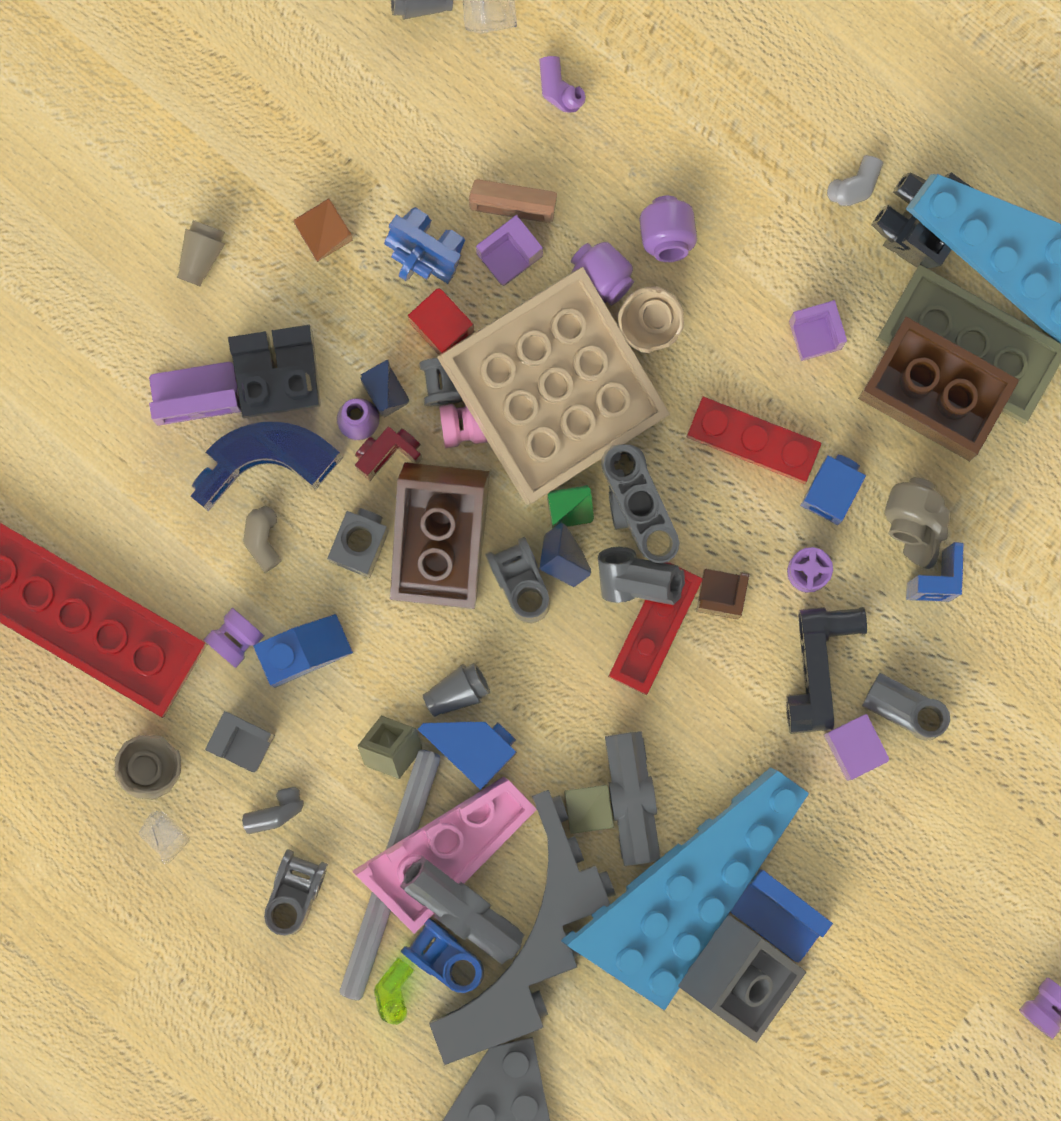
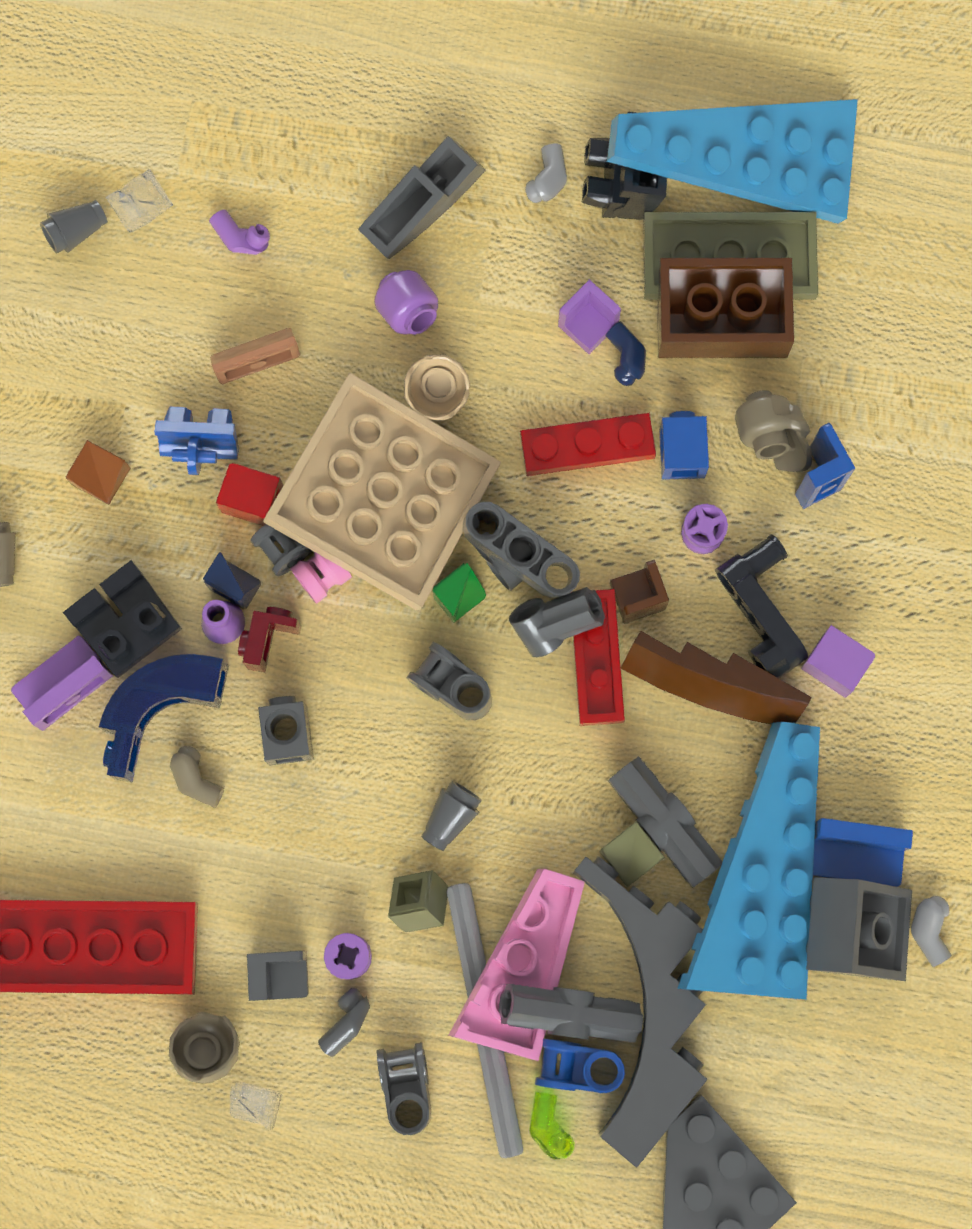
camera: 25 degrees left, 5 degrees down
medium lavender wheel [204,607,264,668] -> none
blue slope [253,614,354,688] -> none
reddish brown slope [390,462,490,609] -> none
blue slope [418,722,517,790] -> none
medium lavender panel [476,215,543,286] -> none
dark blue slope [539,523,591,587] -> none
medium lavender head [571,242,634,306] -> none
dark grey piece [862,673,950,741] -> none
none -> medium lavender wheel [324,933,372,980]
none -> dark grey slope [358,136,486,259]
none -> dark blue arm [606,321,646,386]
none -> reddish brown slope [620,631,812,725]
none -> light grey arm [911,896,952,967]

